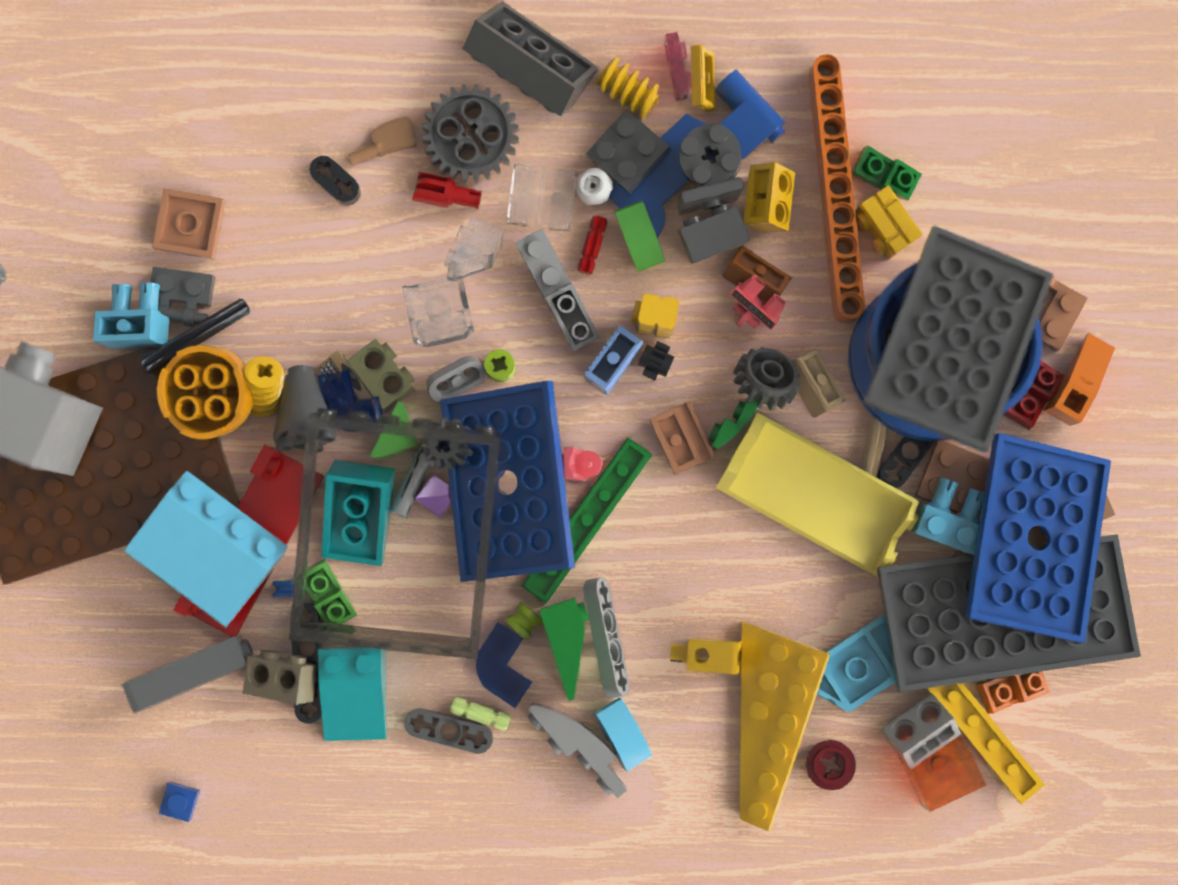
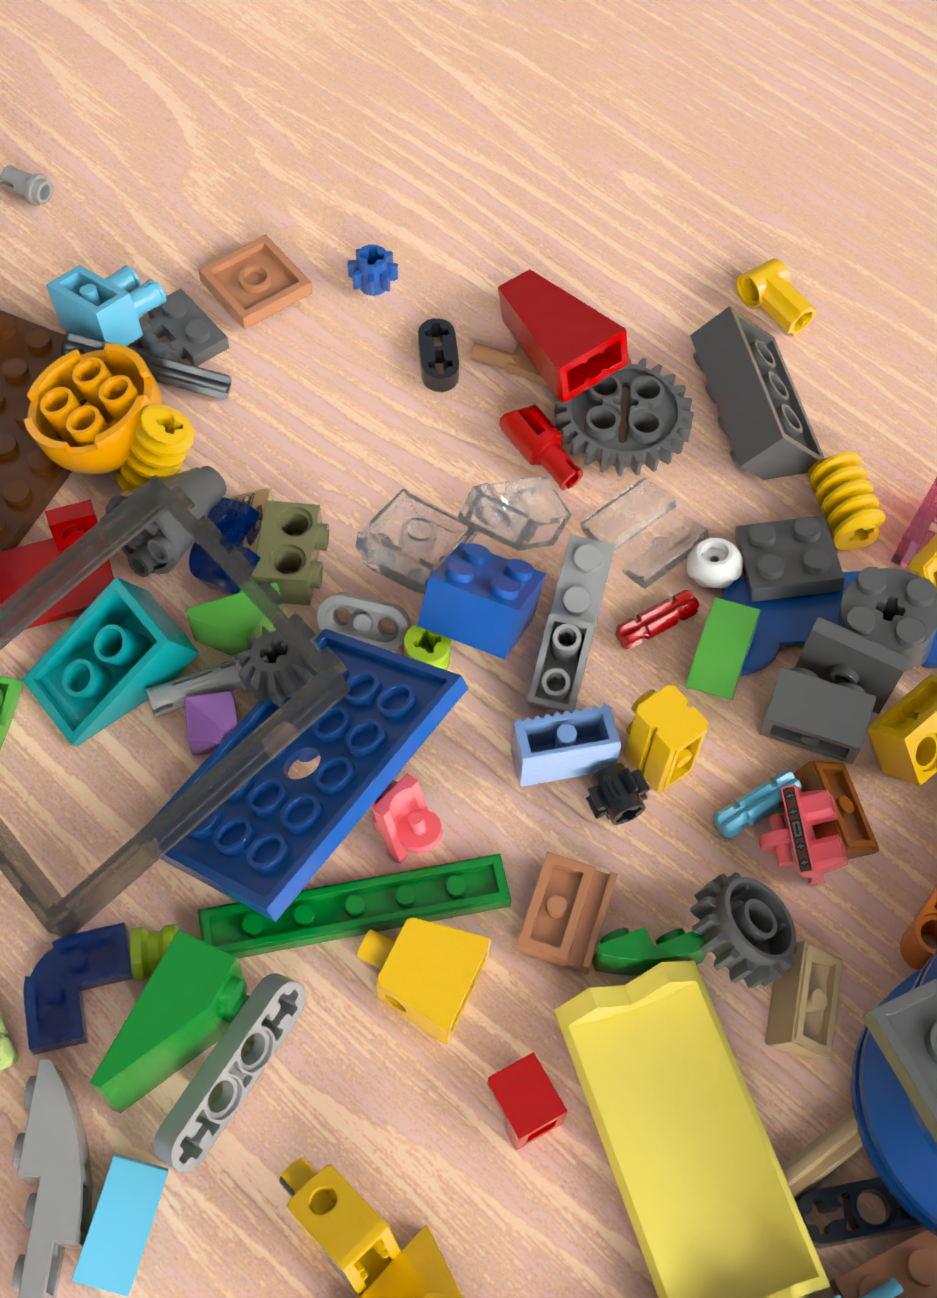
camera: 45 degrees right, 25 degrees down
none -> blue gear [348,245,398,296]
none -> yellow torso [357,917,491,1045]
none -> blue brick [417,542,546,660]
none -> red panel [487,1052,568,1151]
none -> red slope [498,269,629,403]
none -> medium azure axle [713,771,802,838]

